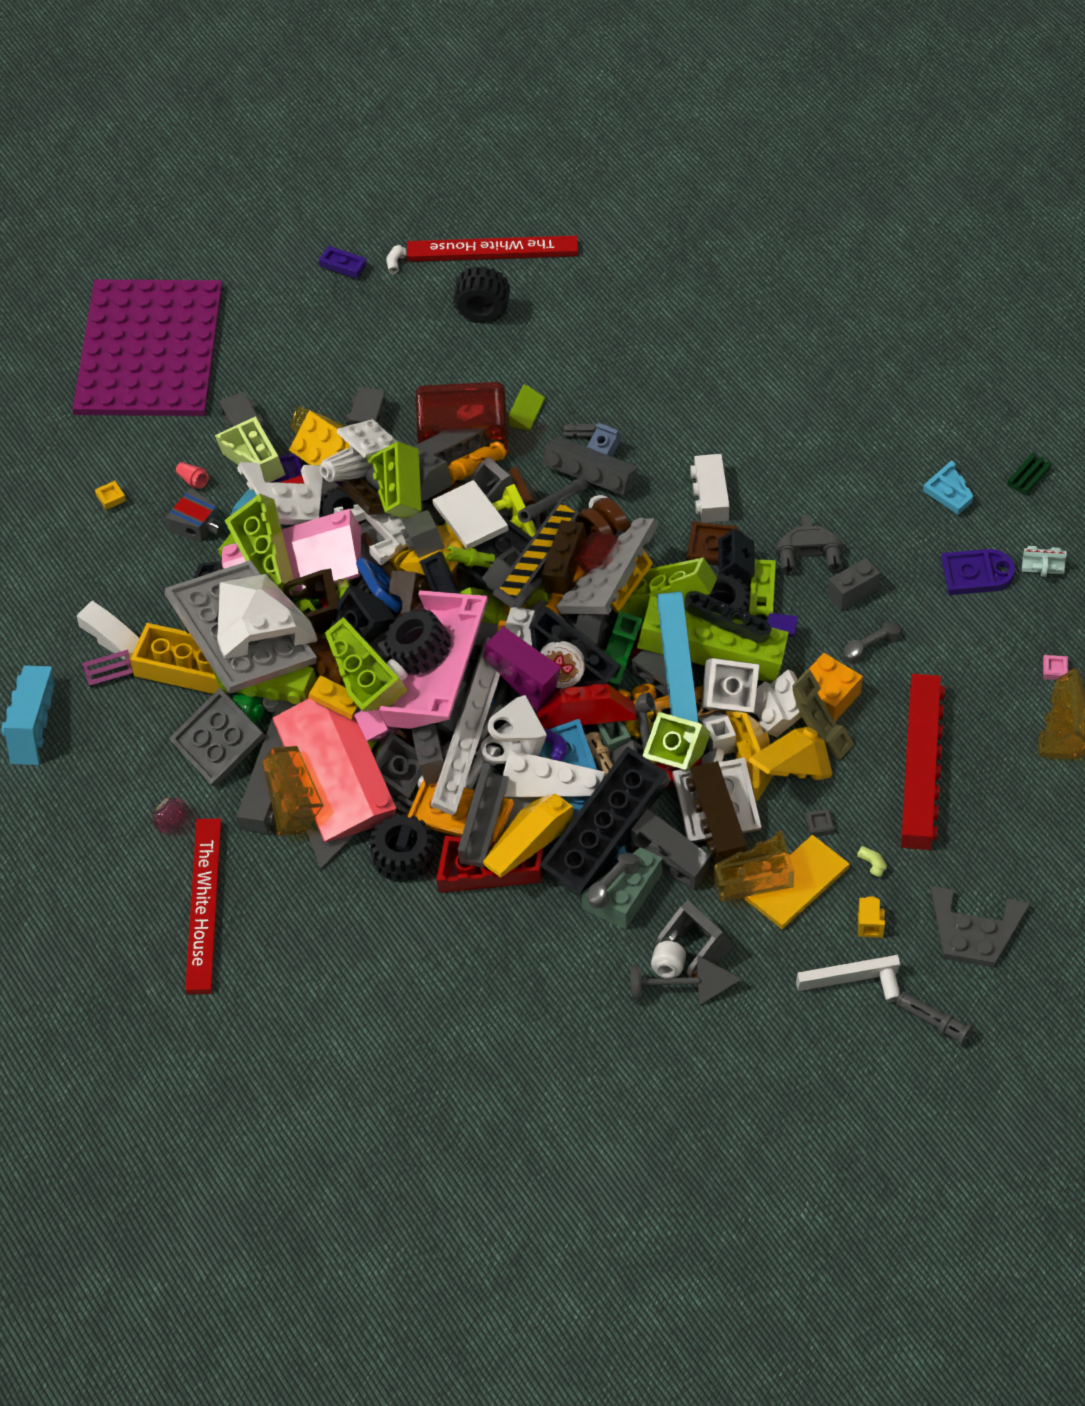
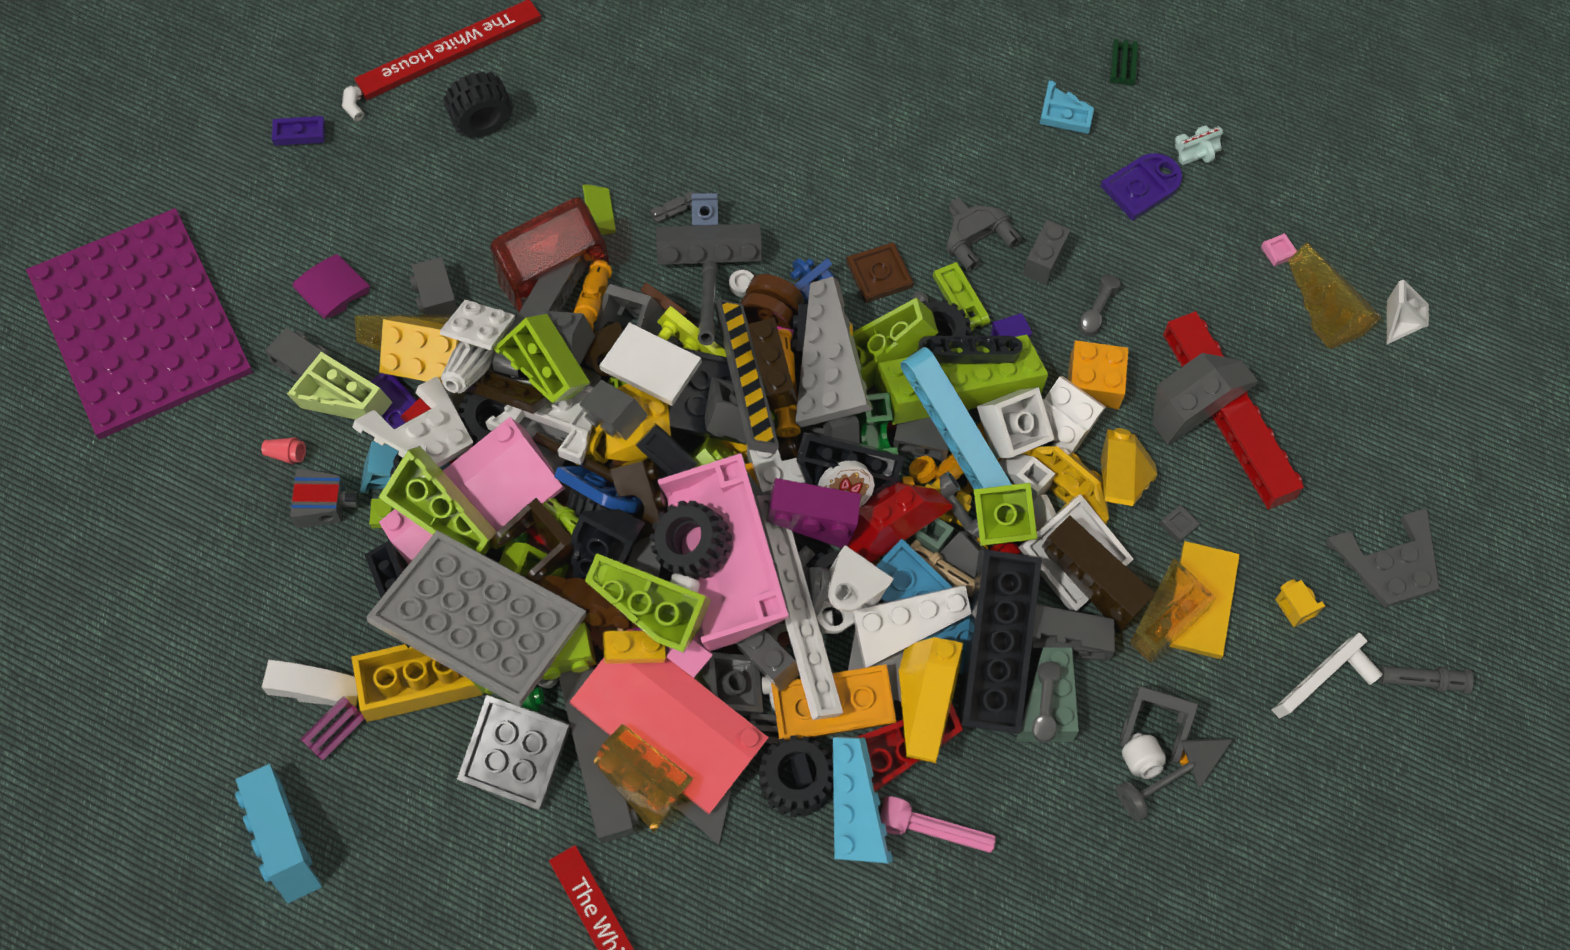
camera: 35 degrees left, 10 degrees up
yellow plate [95,481,126,510] -> none
clear pink head [152,797,189,834] -> none
white wedge [217,574,317,659] -> none
lime pin [446,546,495,569] -> none
dark grey fence [458,763,509,868] -> none
dark purple arm [544,728,568,761] -> none
clear red slope [575,533,618,571] -> none
white brick [690,454,729,523] -> none
black brick [718,528,755,584] -> none
olive slope [792,670,854,760] -> none
yellowish green arm [857,846,887,877] -> none
none -> magenta slope [292,254,370,319]
none -> blue hips [790,258,836,304]
none -> medium azure wing [833,737,893,863]
none -> bright pink axle [880,797,996,853]
none -> dark grey wedge [1152,353,1259,446]

